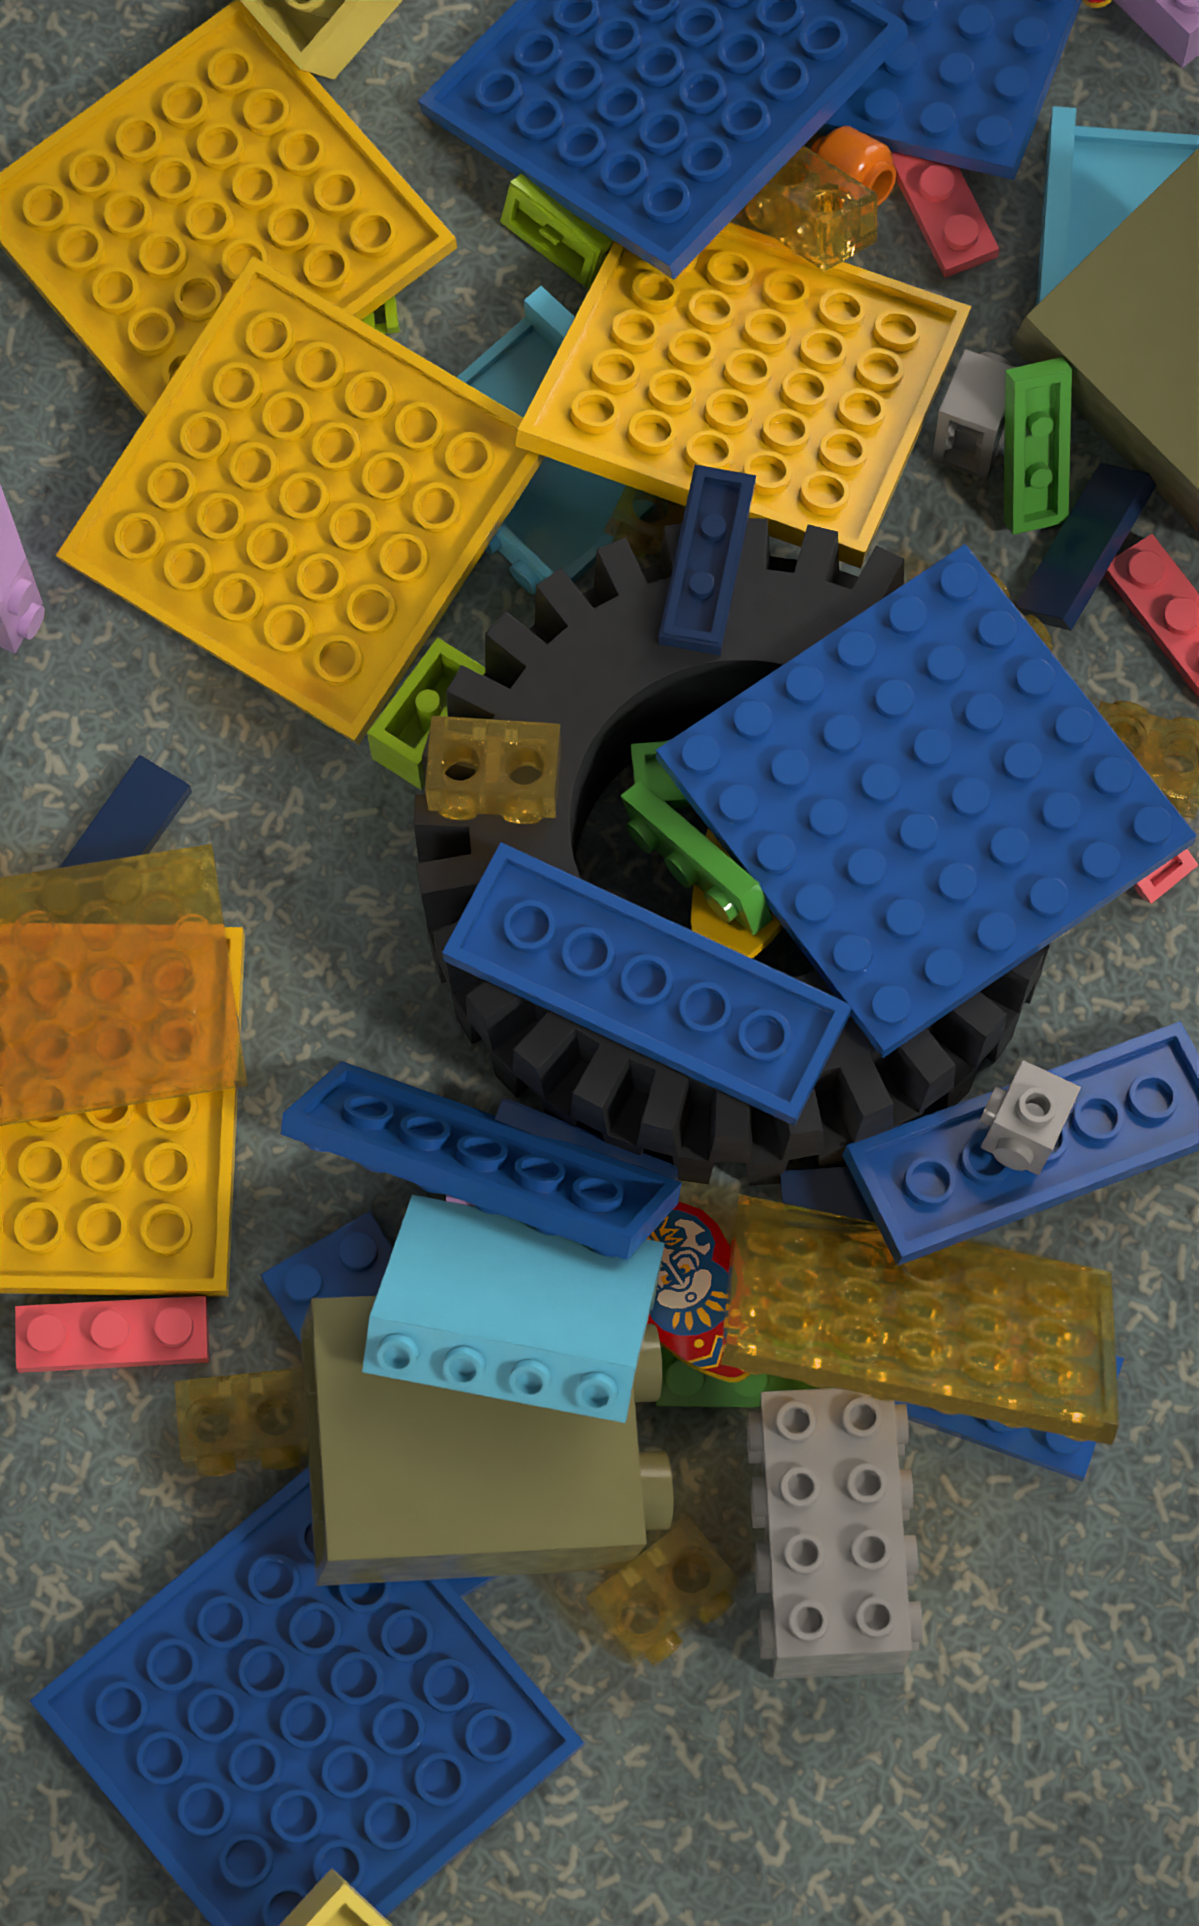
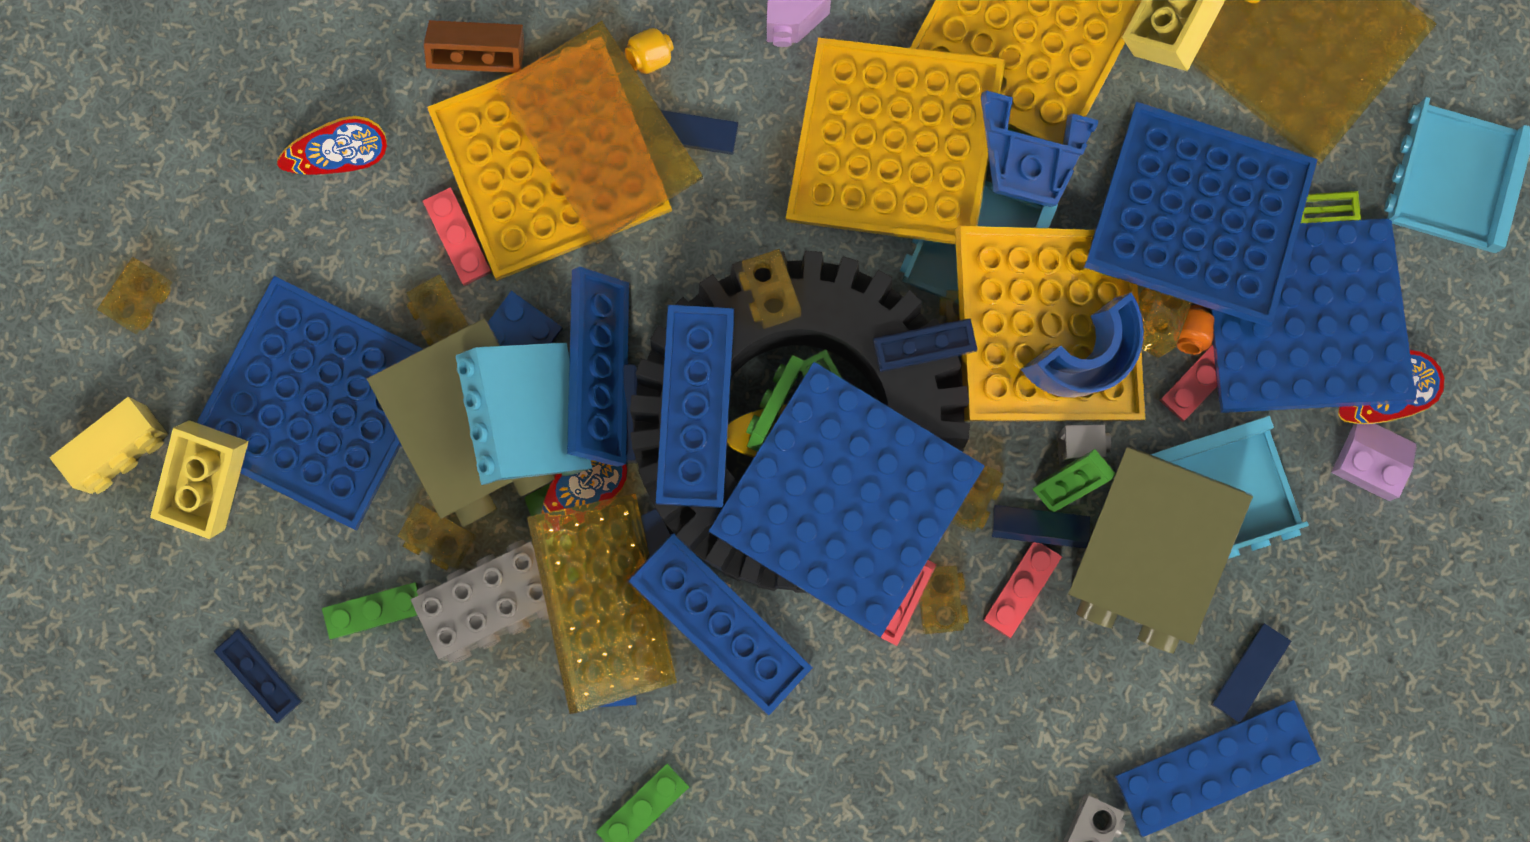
camera: 65 degrees right, 10 degrees up
lime brick [367,637,485,790] -> none
lime tile [500,173,613,289] -> none
light grey brick [979,1060,1081,1175] -> none
none -> bright green plate [322,582,419,640]
none -> blue wing [981,90,1098,207]
none -> blue brick [1021,292,1144,398]

